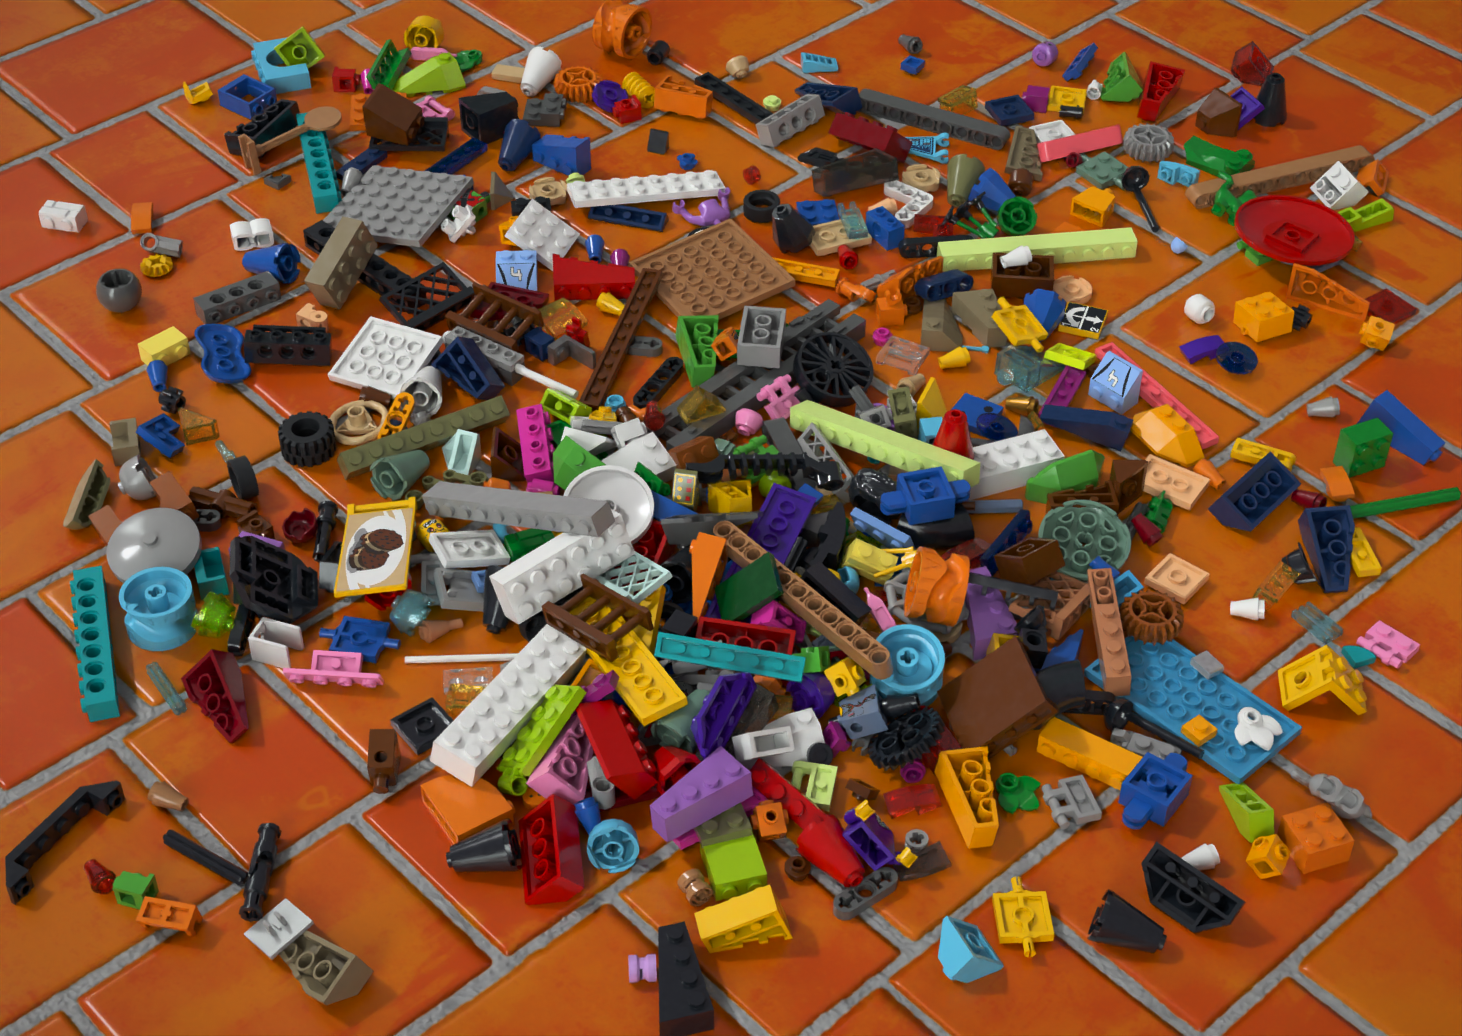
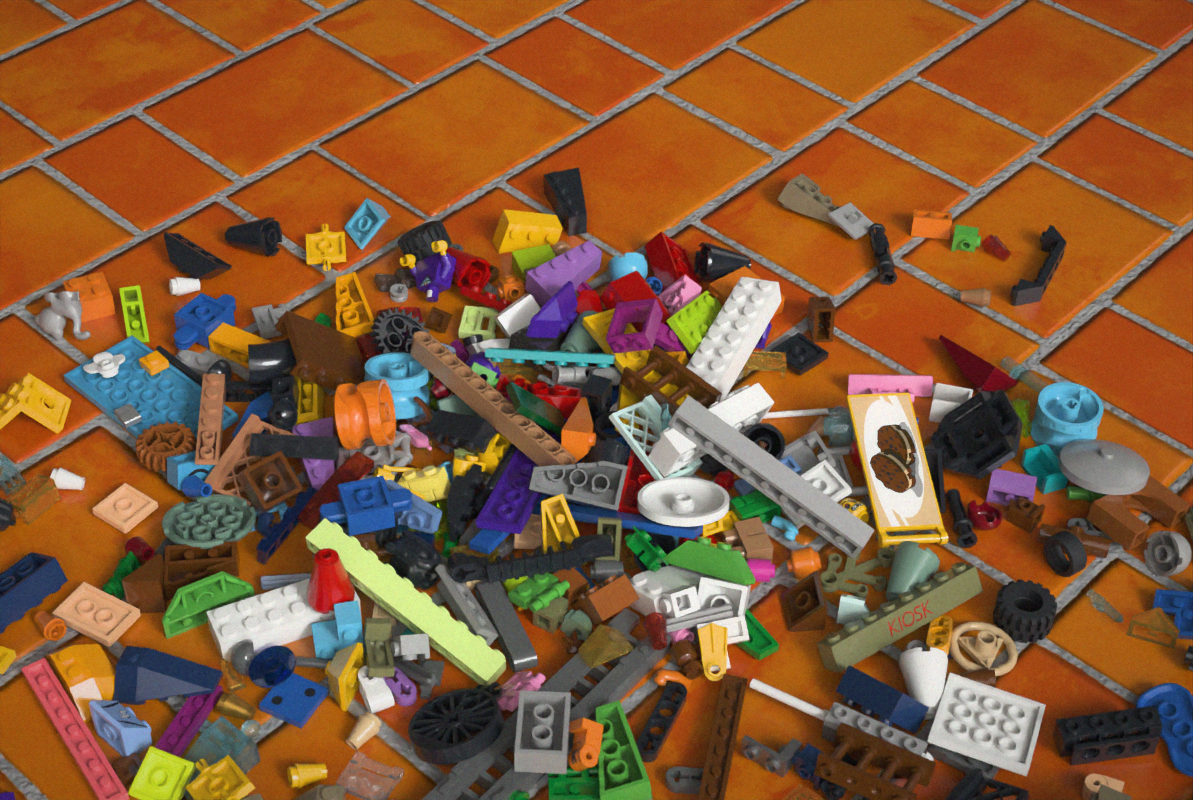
camera: 175 degrees right, 0 degrees up
teal brick [70,565,120,722] -> none
black axle [163,830,249,886] -> none
clear plate [443,667,493,694] -> none
dark pink brick [516,404,555,483] -> none
lime brick [540,388,592,424] -> none
red plate [565,317,590,347] -> none
medium azure plate [604,395,626,412] -> none
lavender wheel [628,954,657,983] -> none
bright pink cone [735,408,763,436] -> none
light orange brick [1246,834,1291,879] -> none
none -> black tyre [397,220,452,264]
none -> magenta window [606,298,663,353]
none -> clear light blue piece [660,404,672,432]

